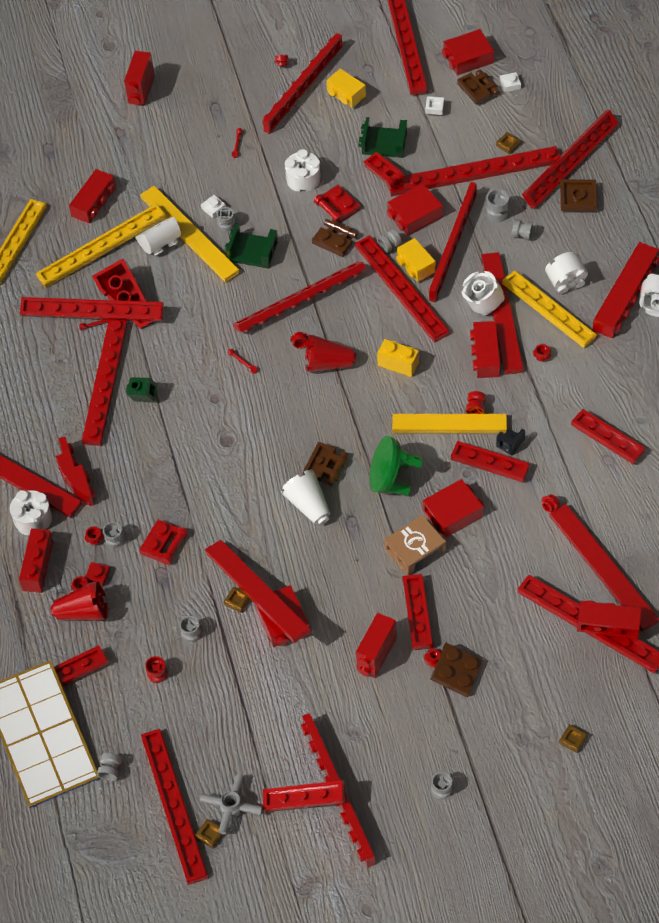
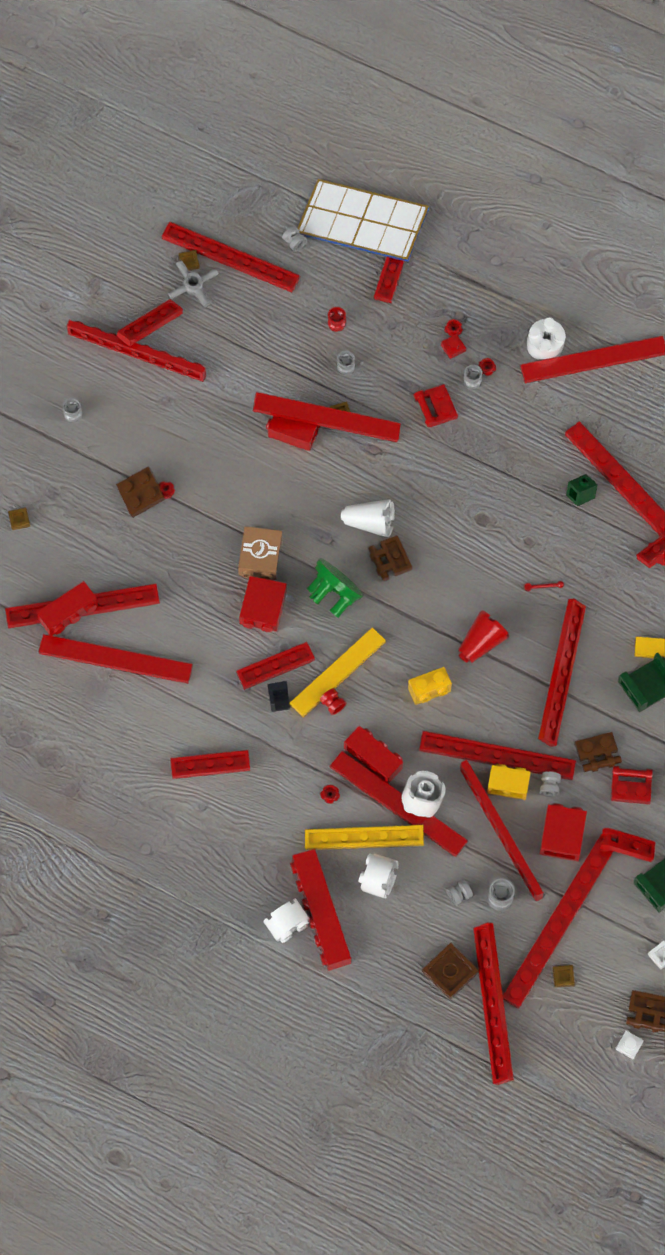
camera: 130 degrees right, 10 degrees up
red brick [19,528,54,593] -> none
red cone [50,581,108,621] -> none
red slope [55,437,96,506] -> none
red plate [290,332,308,349] -> none
red brick [356,612,396,678] -> none
red plate [402,574,433,650] -> none
red plate [541,494,560,512] -> none

